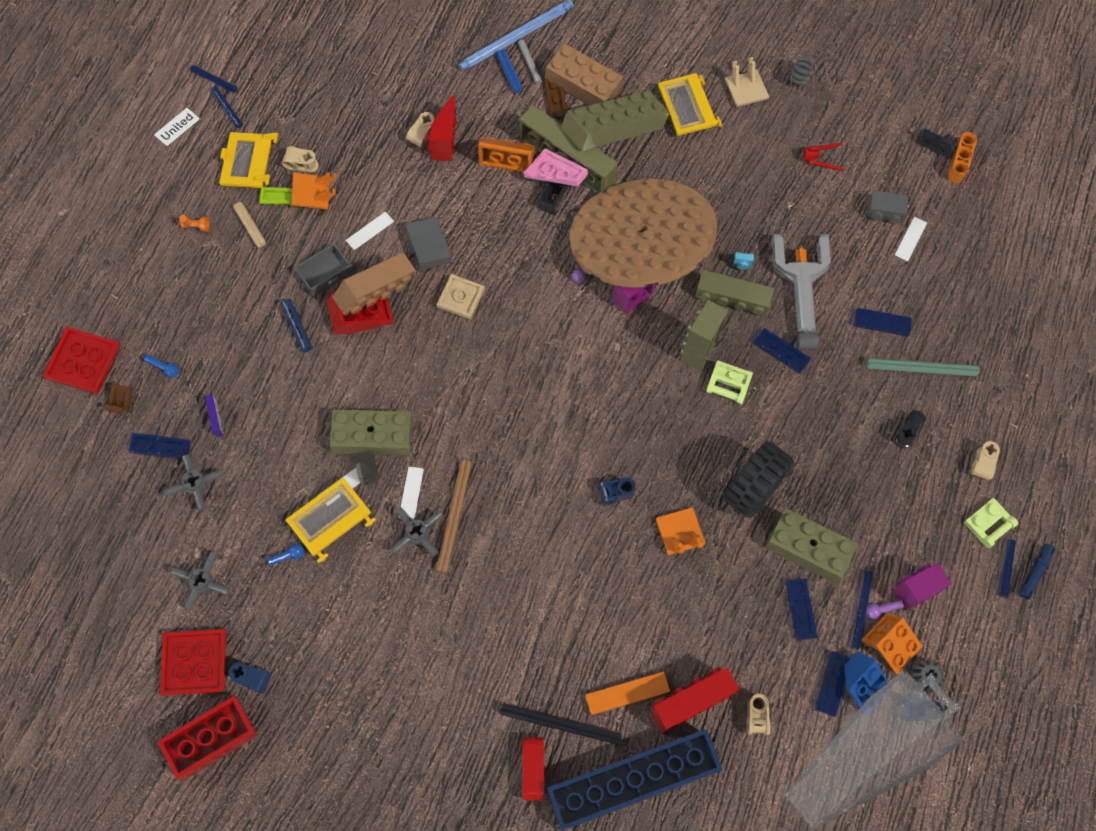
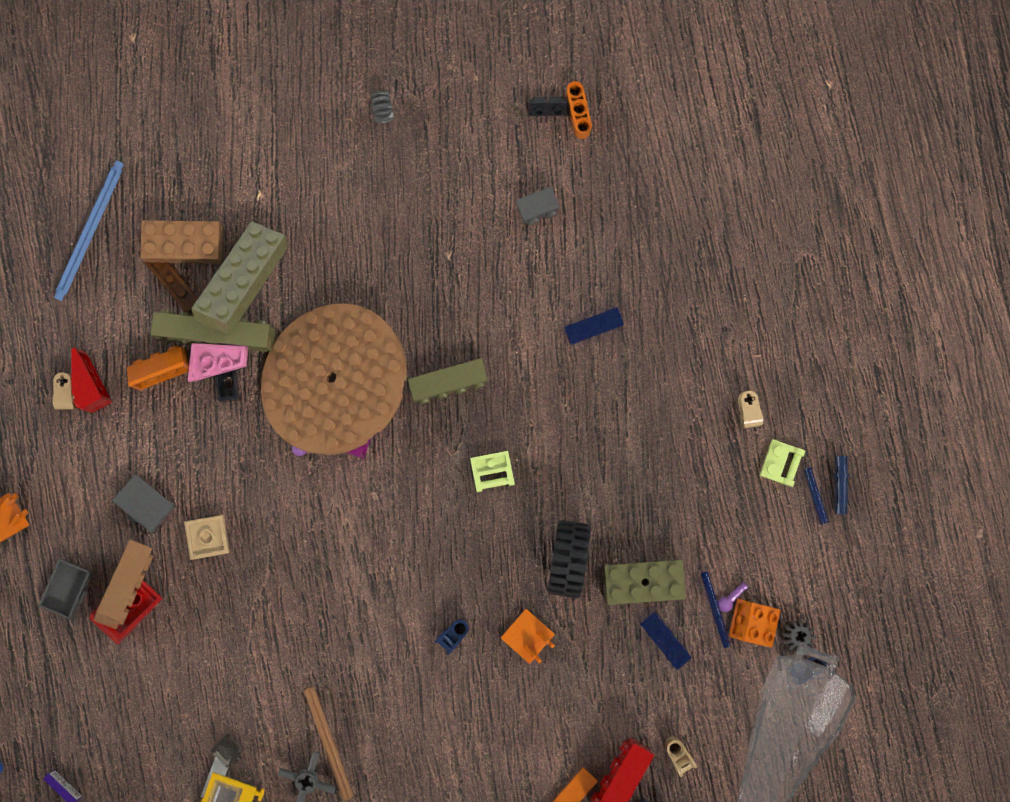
camera: 30 degrees left, 15 degrees up
dark blue pin [280,299,313,353] -> none
olive brick [330,410,412,456] -> none
white sticker [345,212,394,250] -> none
white sticker [399,467,424,520] -> none
blue axle [497,49,522,94] -> none
light grey bar [518,40,542,85] -> none
piece [658,73,722,136] -> none
olive brick [680,300,729,371] -> none
tan plate [725,57,769,107] -> none
medium azure plate [732,252,754,270] -> none
clear blue tile [753,328,811,374] -> none
light grey piece [772,234,831,350] -> none
red plant [803,143,844,171] -> none
clear blue tile [815,651,851,717] -> none
blue slope [844,651,890,715] -> none
sand green axle [867,358,979,376] -> none
magenta brick [893,563,952,611] -> none
black connector [894,410,927,449] -> none
white sticker [895,217,927,261] -> none

